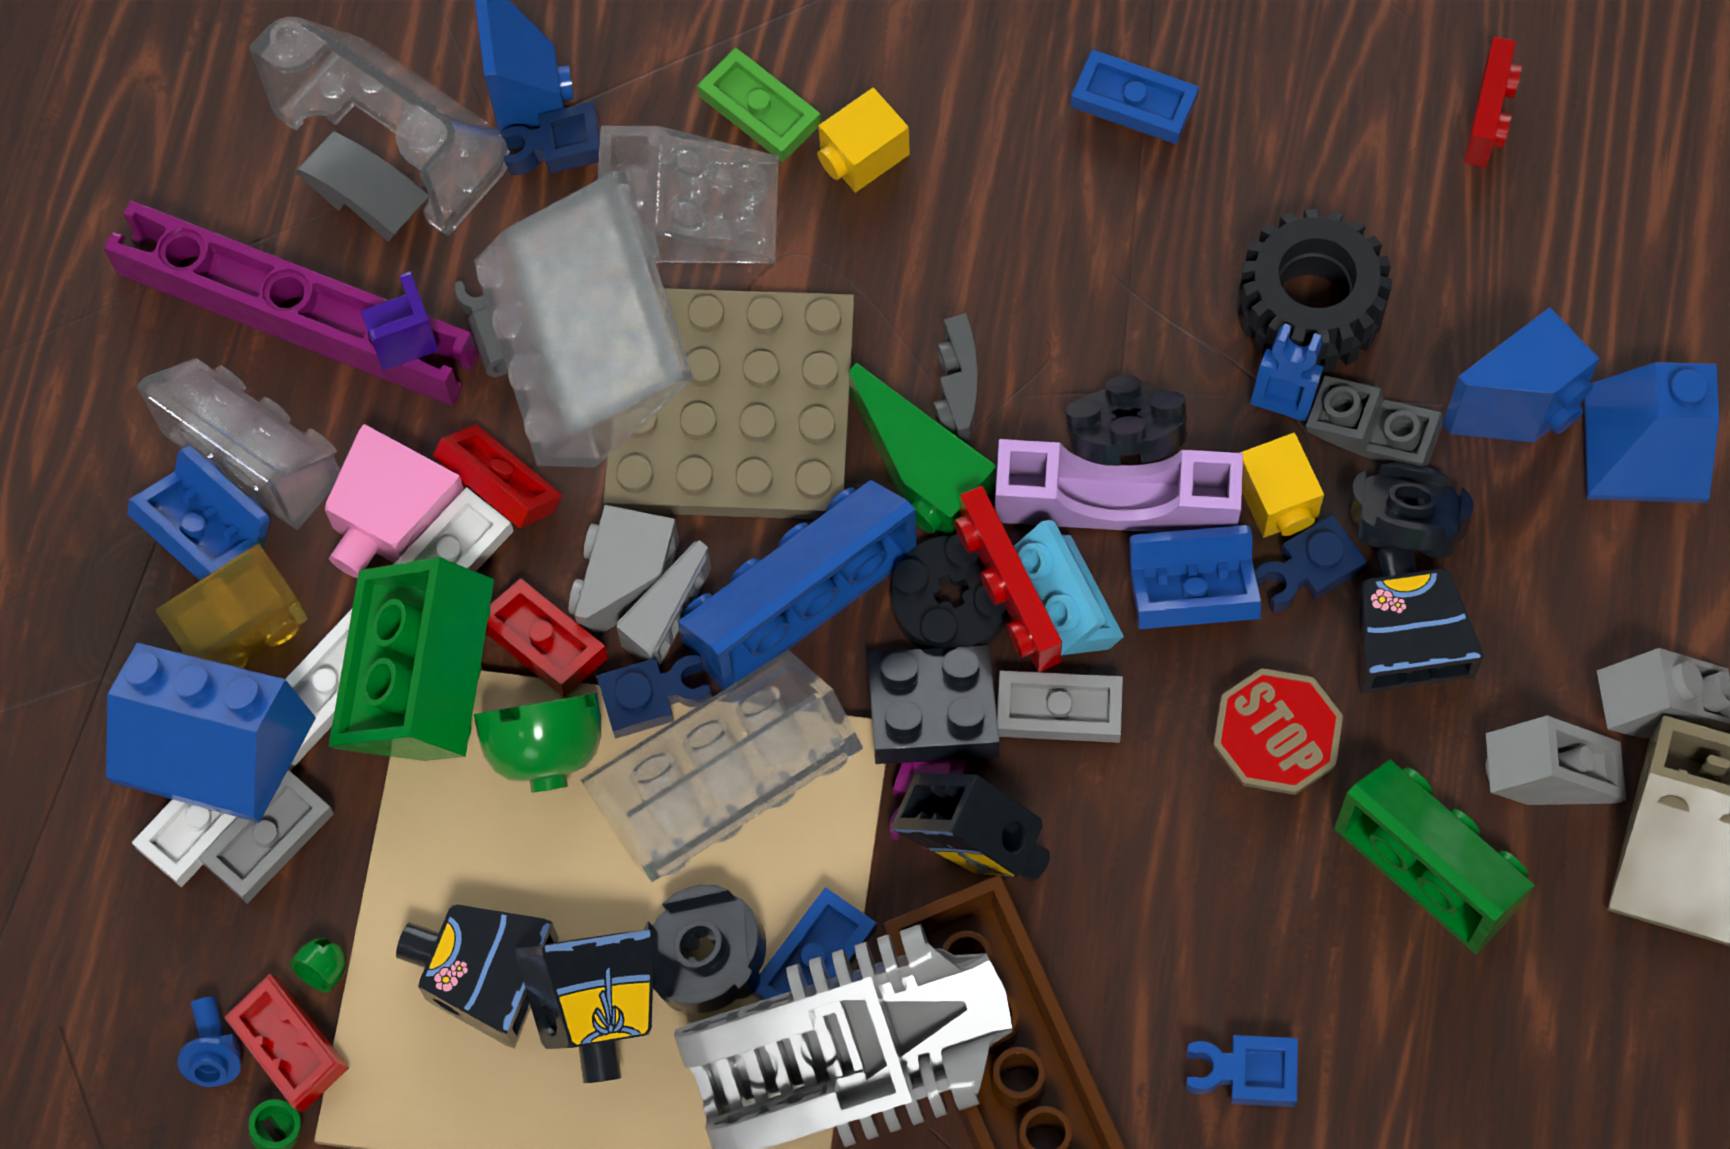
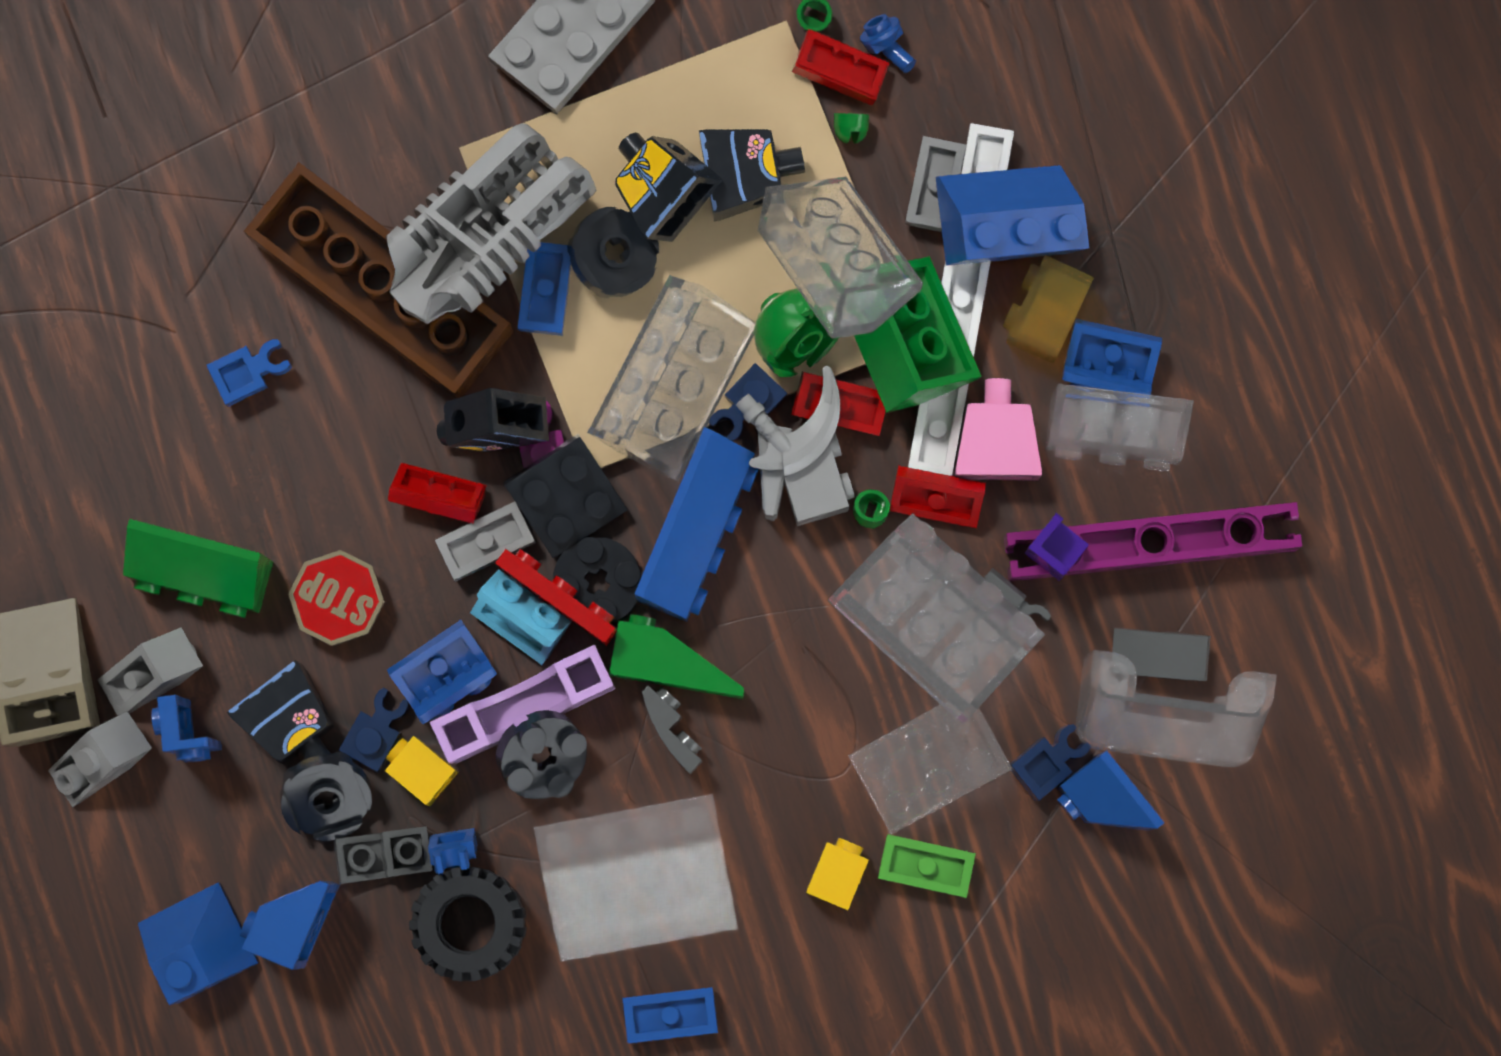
camera: 150 degrees right, 15 degrees up
dark tan plate [603,287,855,520] -> none
none -> blue bracket [152,695,222,762]
none -> red plate [388,463,487,524]
none -> clear slope [534,794,738,961]
none -> light grey piece [736,366,840,476]
none -> clear slope [758,176,923,338]
none -> green hinge [853,489,890,529]

